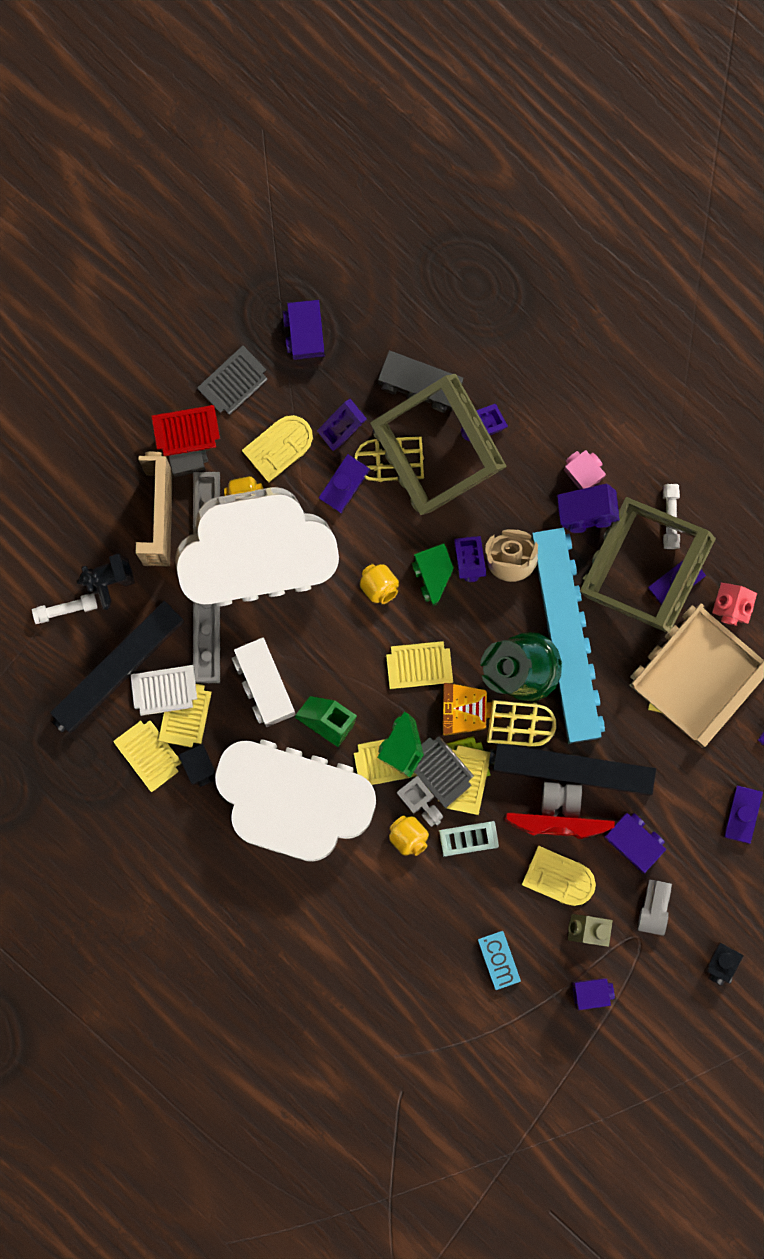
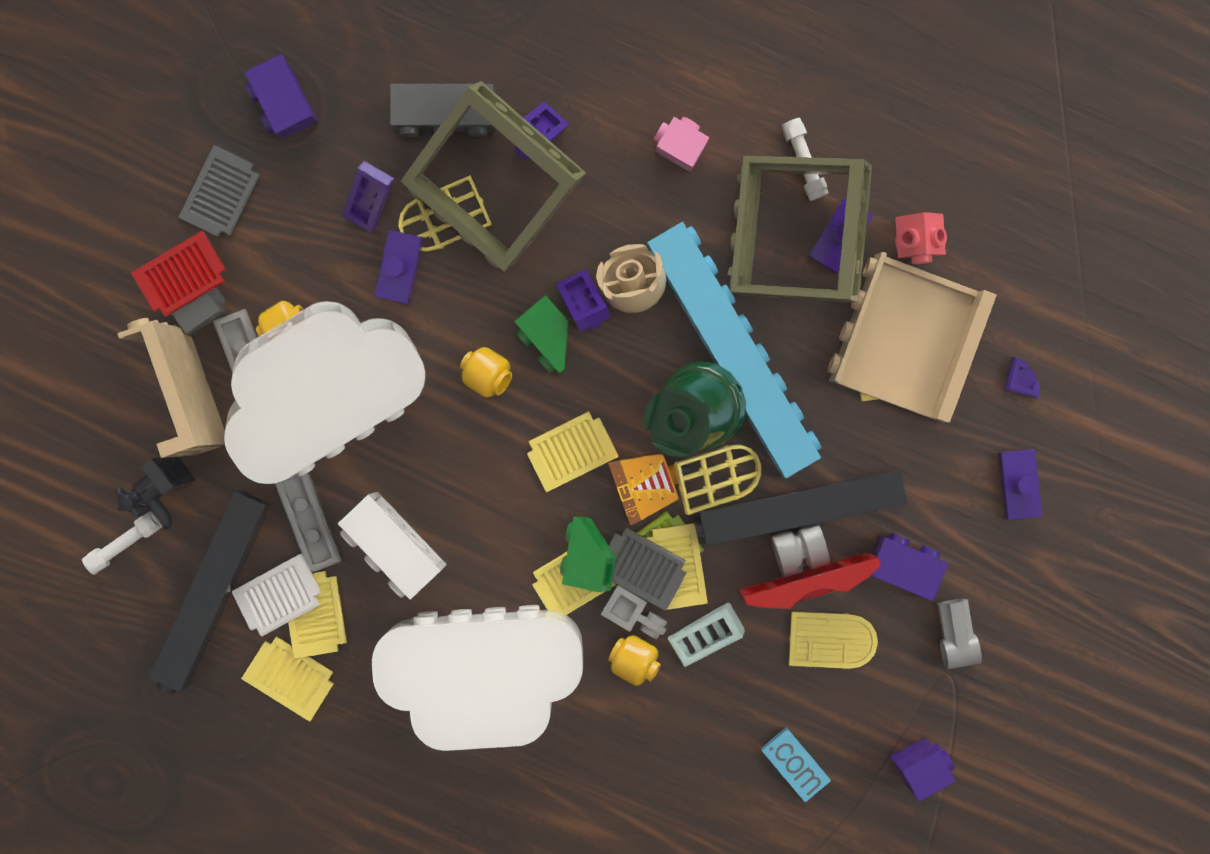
camera: 20 degrees left, 5 degrees up
black brick [179,744,216,788] -> none
light yellow window [242,415,313,483] -> none
green slope [294,696,357,747] -> none
dark purple brick [558,484,620,533] -> none
olive bracket [568,914,613,947] -> none
black bracket [705,943,744,986] -> none

